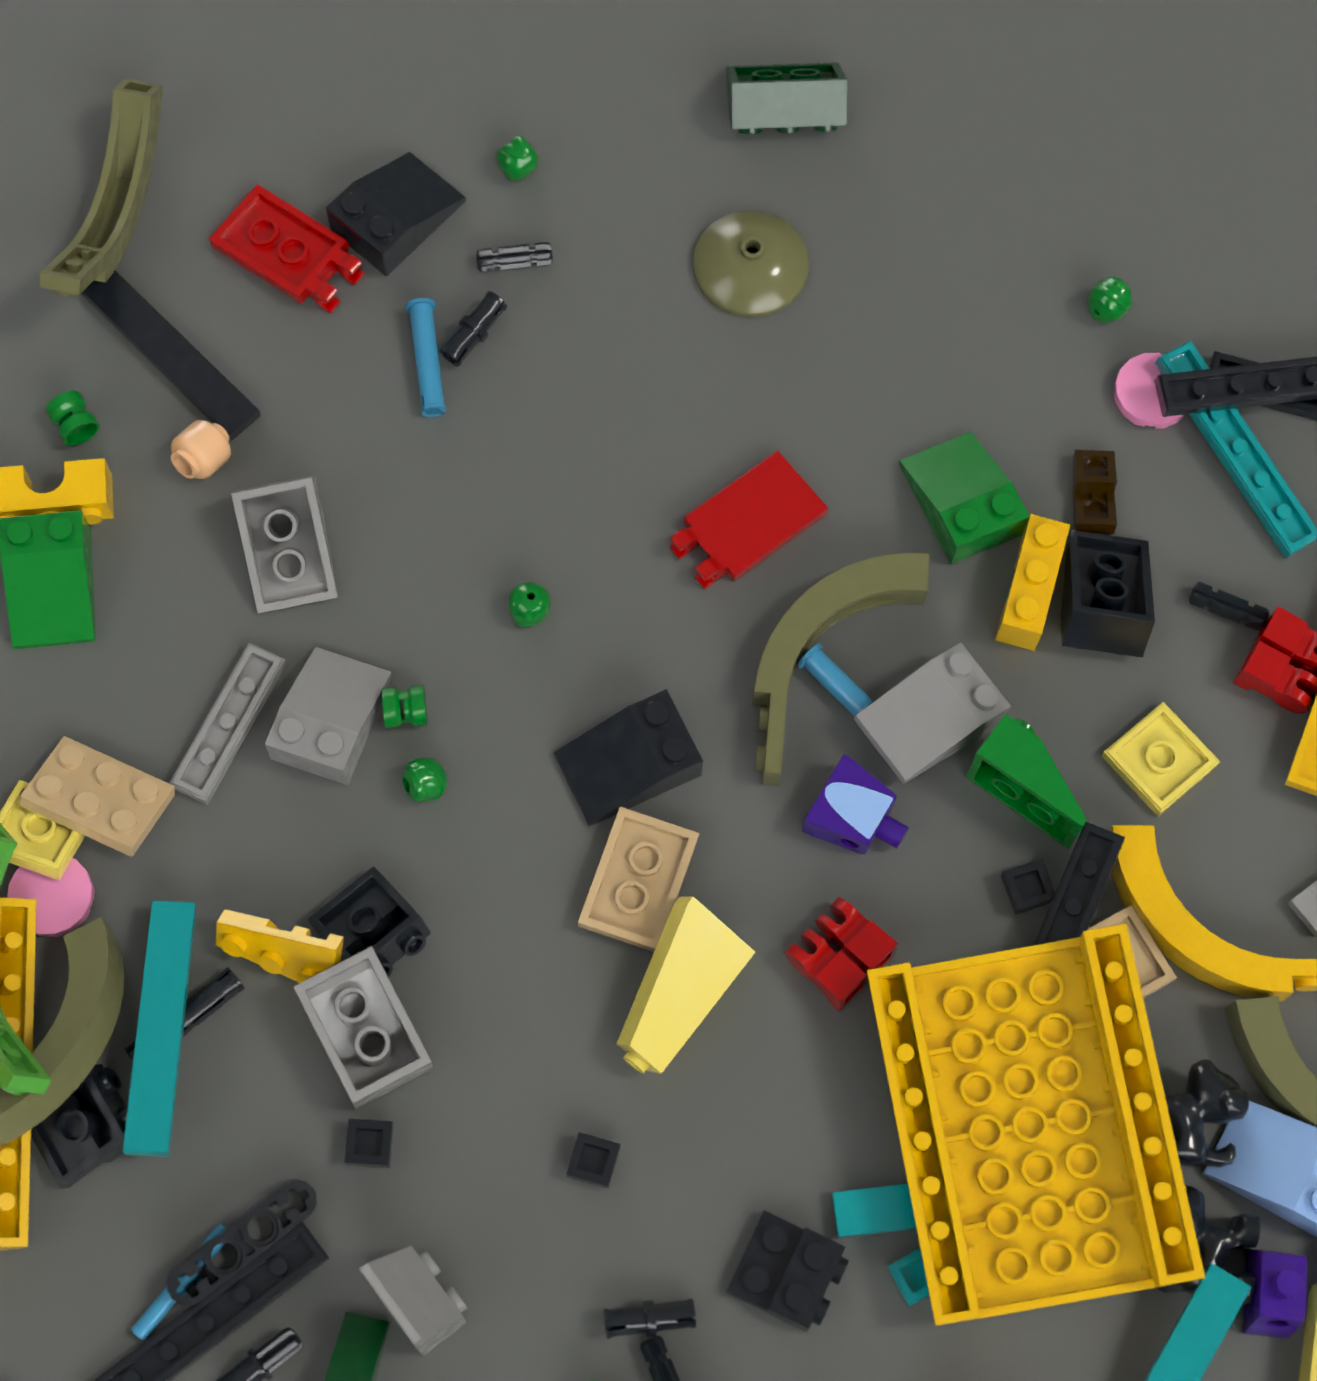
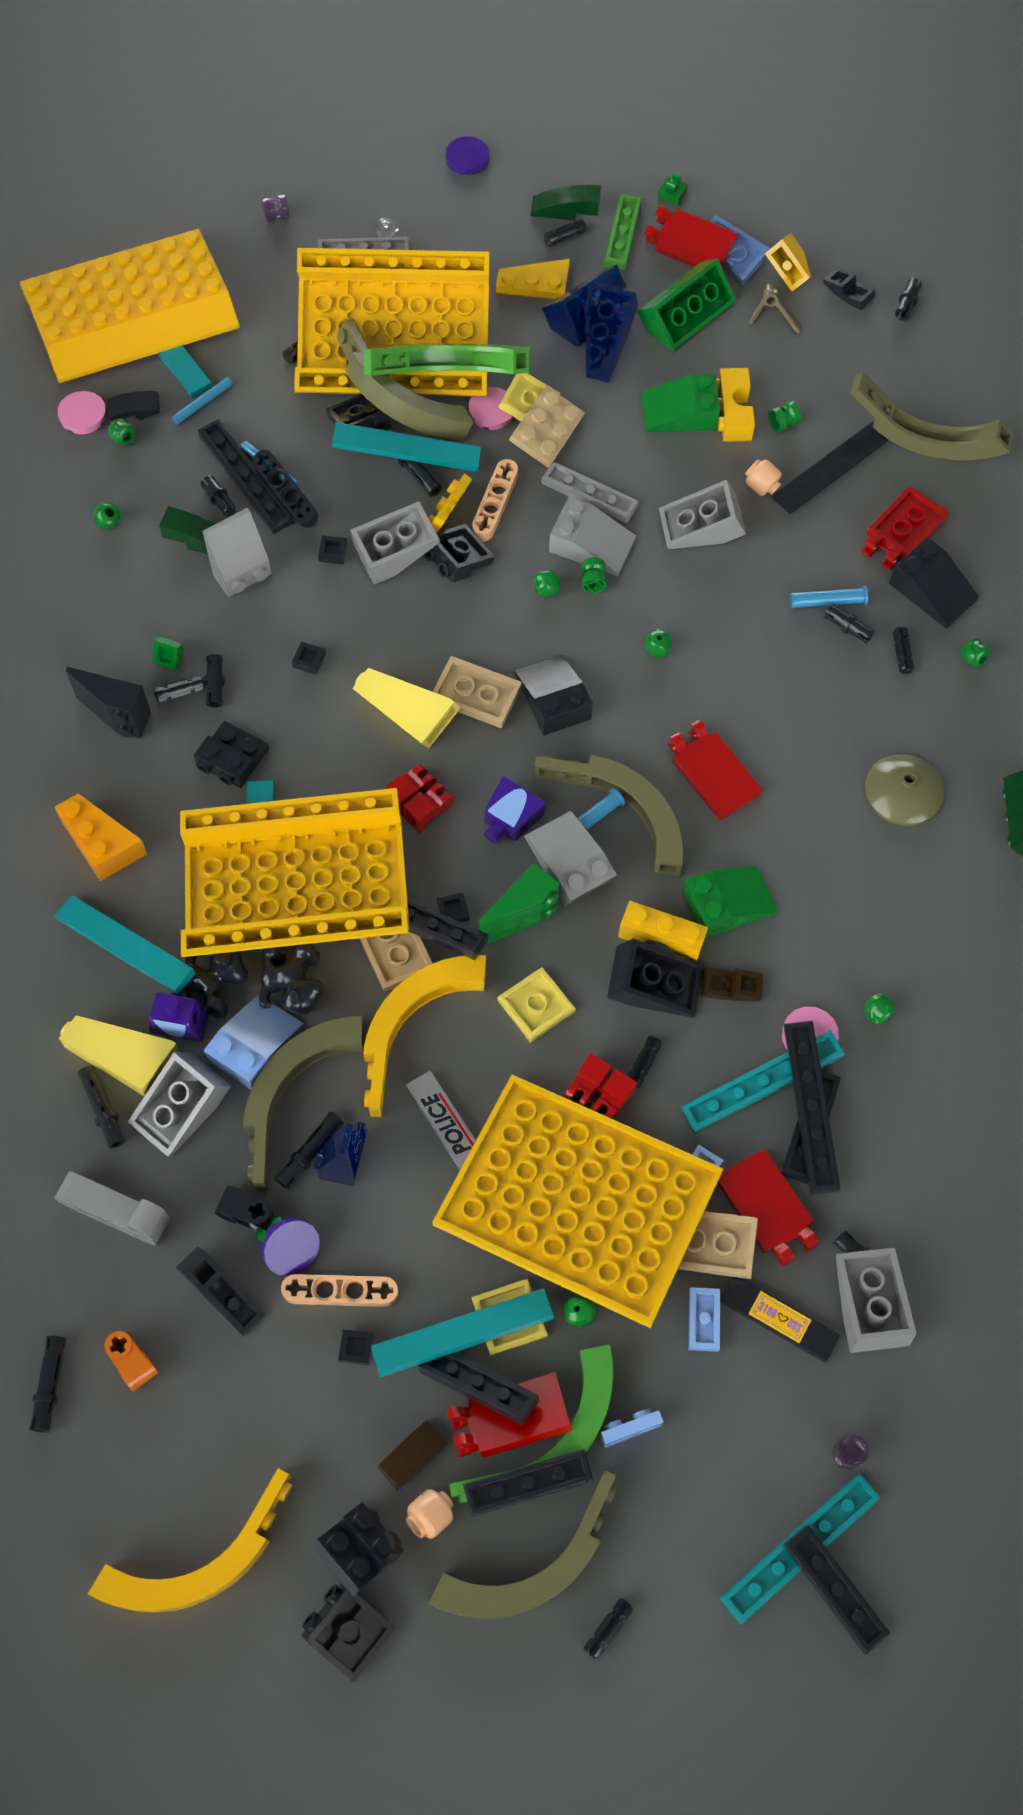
camera: 95 degrees right, 5 degrees down
none -> light nougat beam [472,459,518,541]

